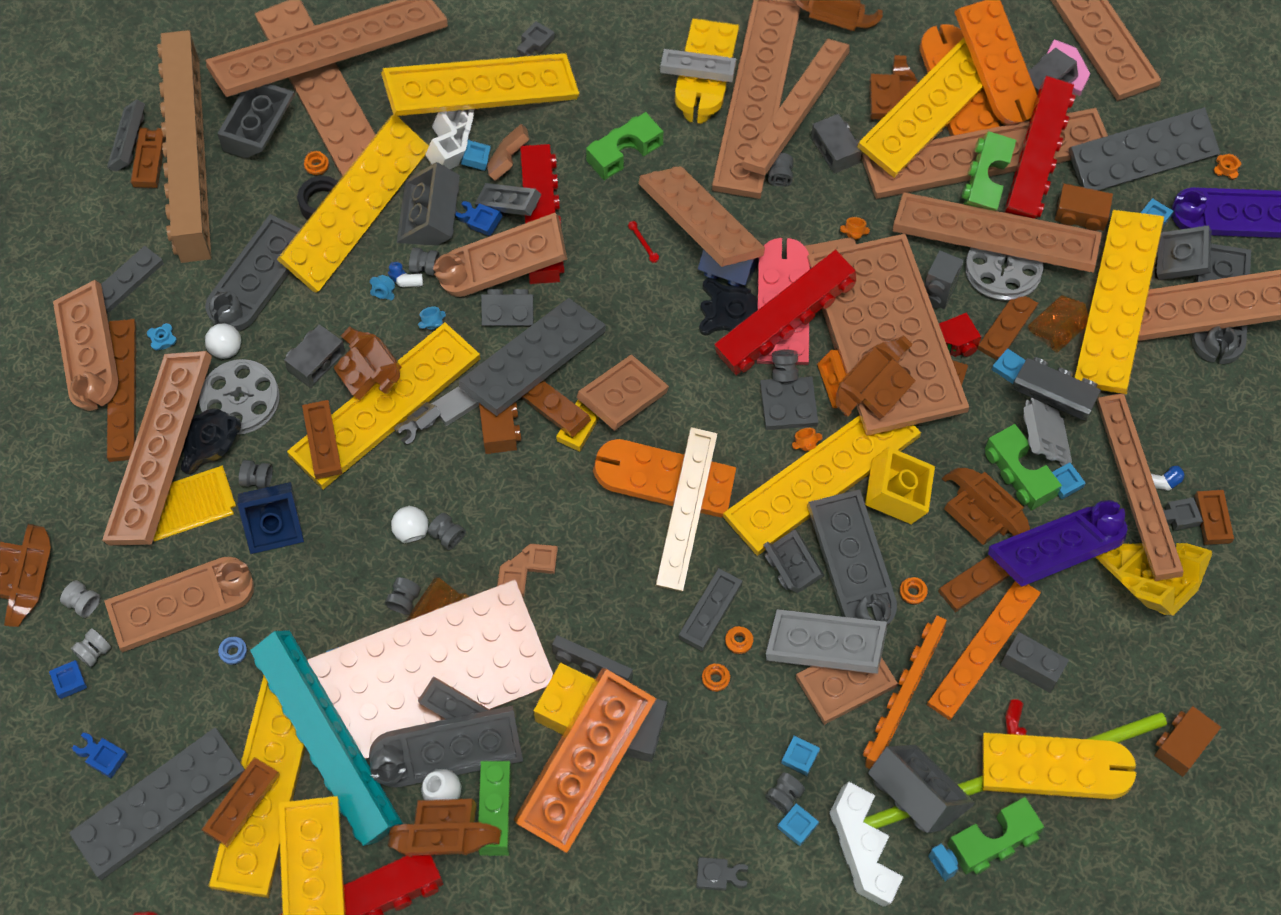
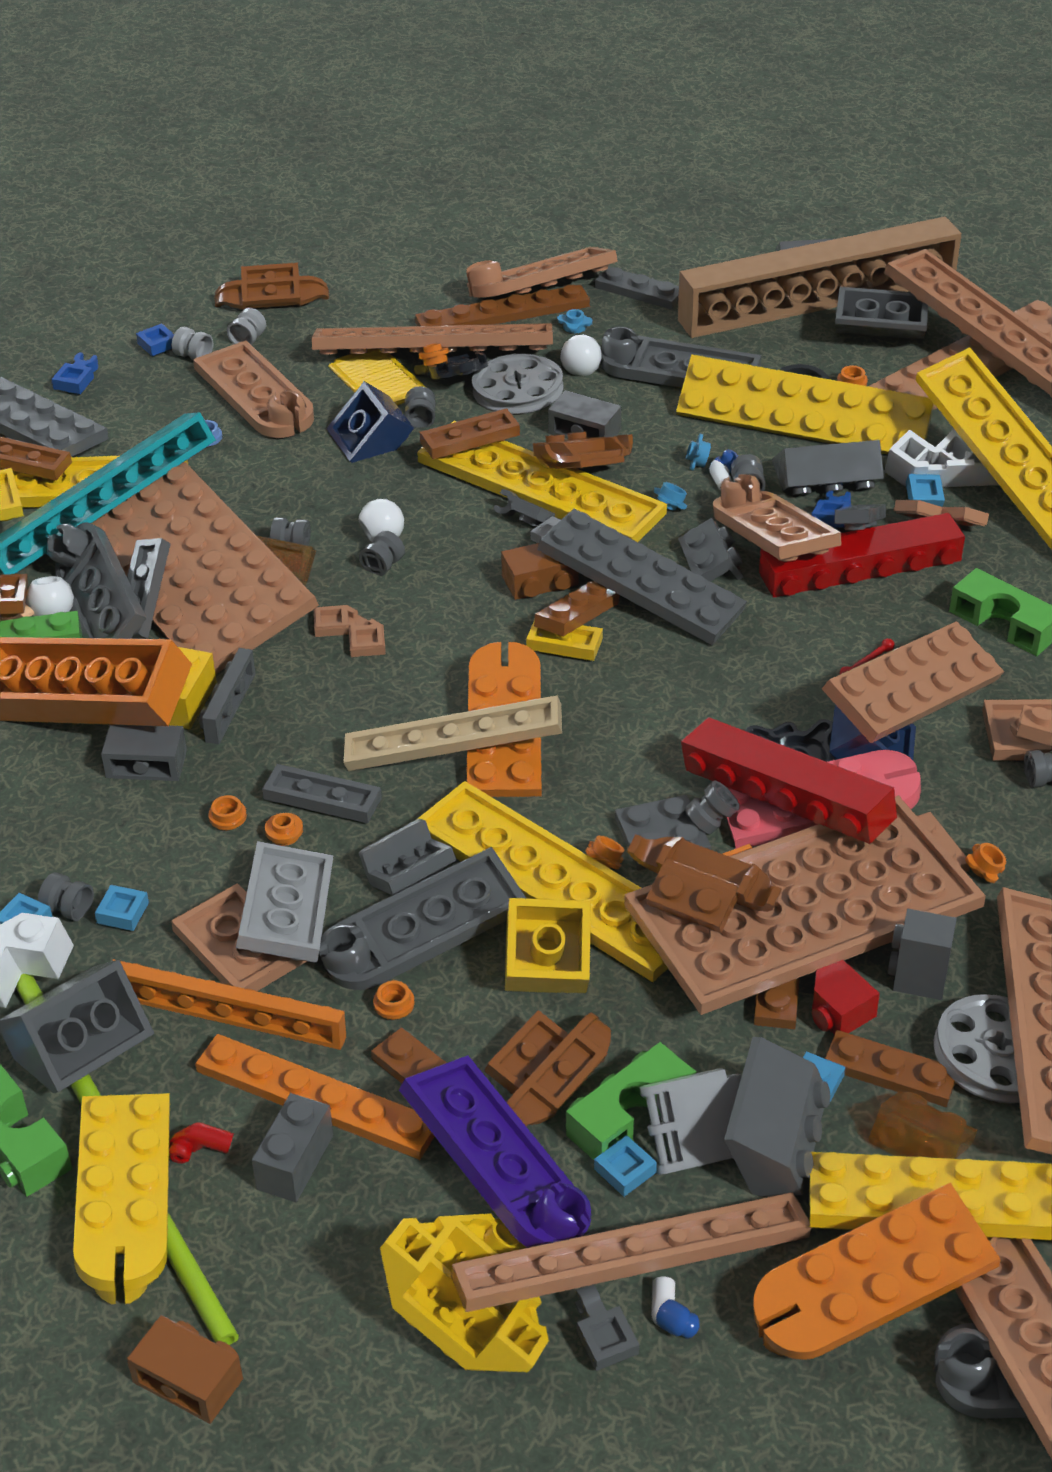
camera: 80 degrees right, 20 degrees down
nougat plate [577,354,669,431] -> none
dark orange plate [1194,490,1234,545] -> none
none -> orange plate [418,343,449,366]
none -> orange plate [754,1182,1000,1360]

